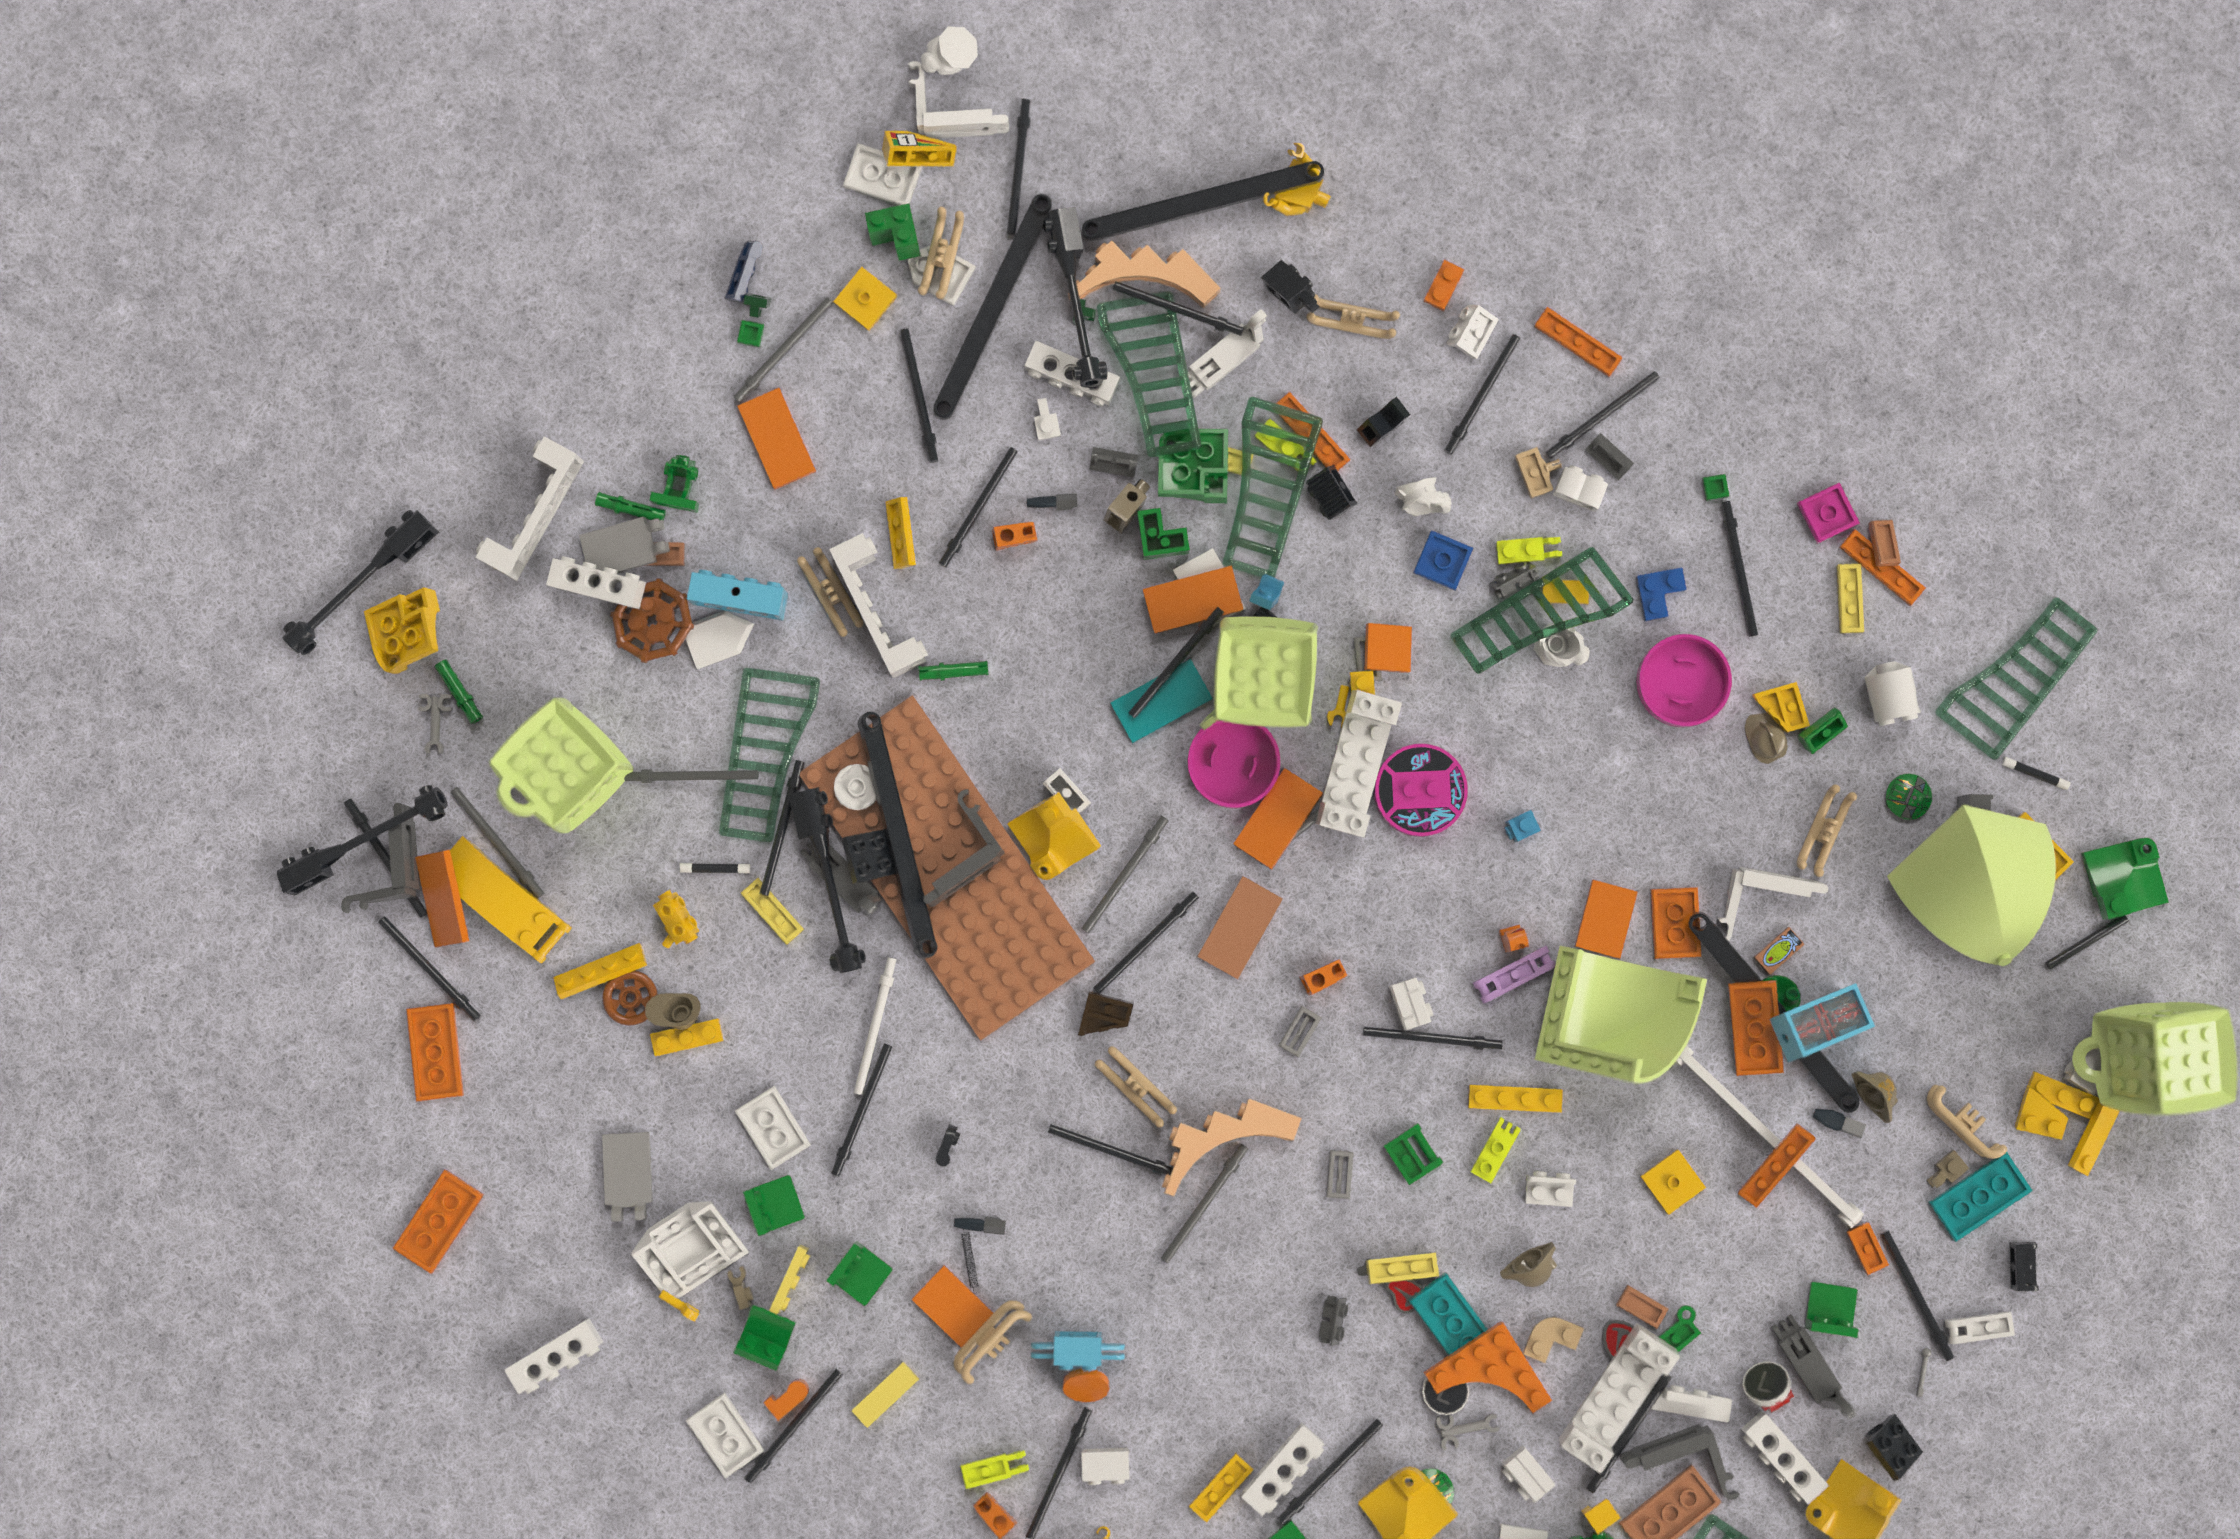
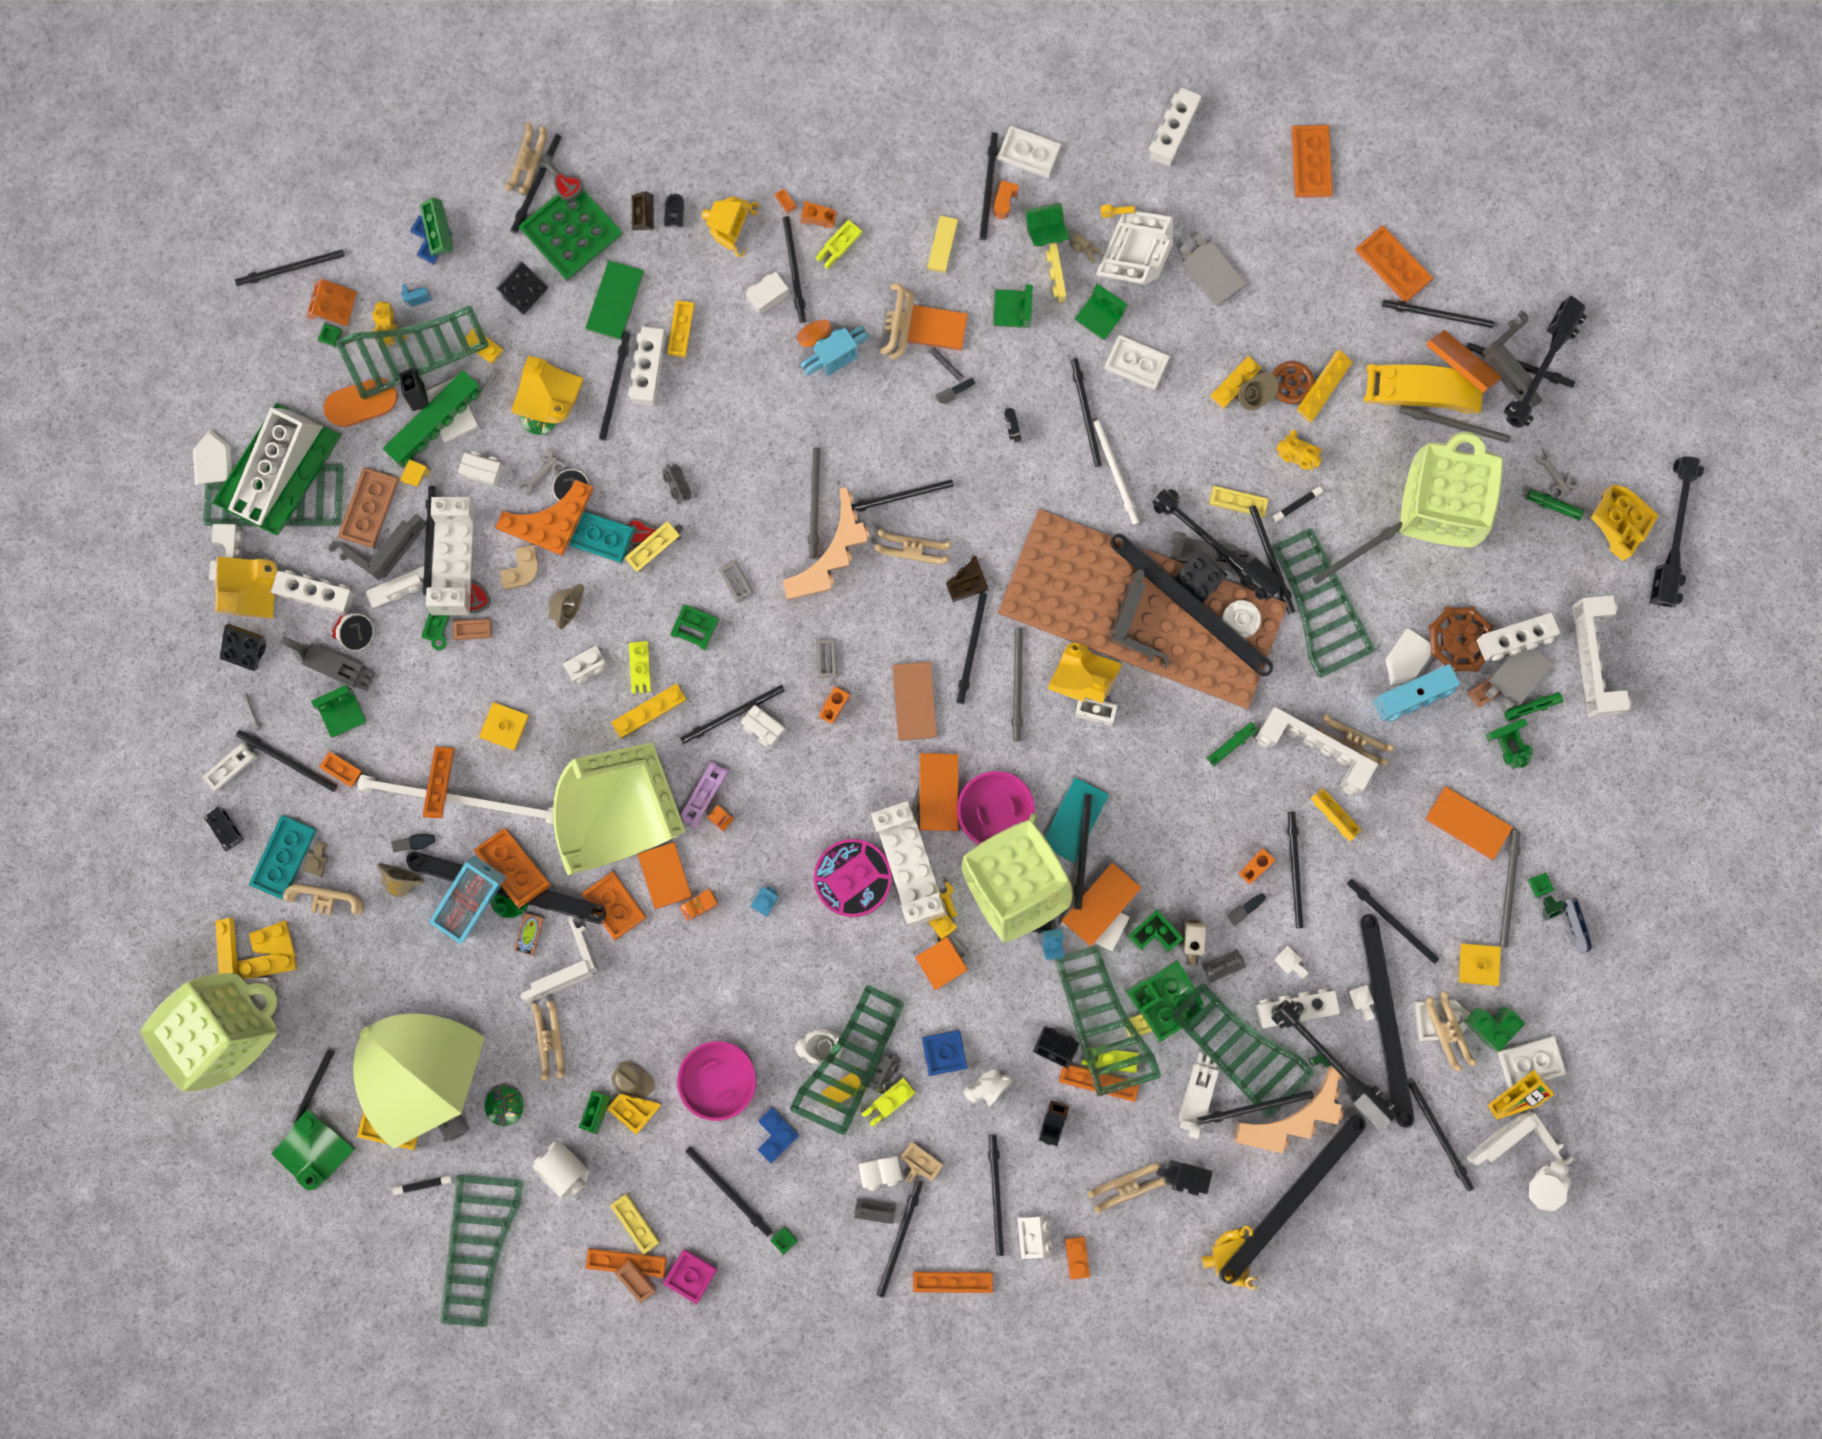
camera: 155 degrees right, 5 degrees down
none -> orange leg [680,889,719,921]
none -> white plate [1348,985,1375,1022]

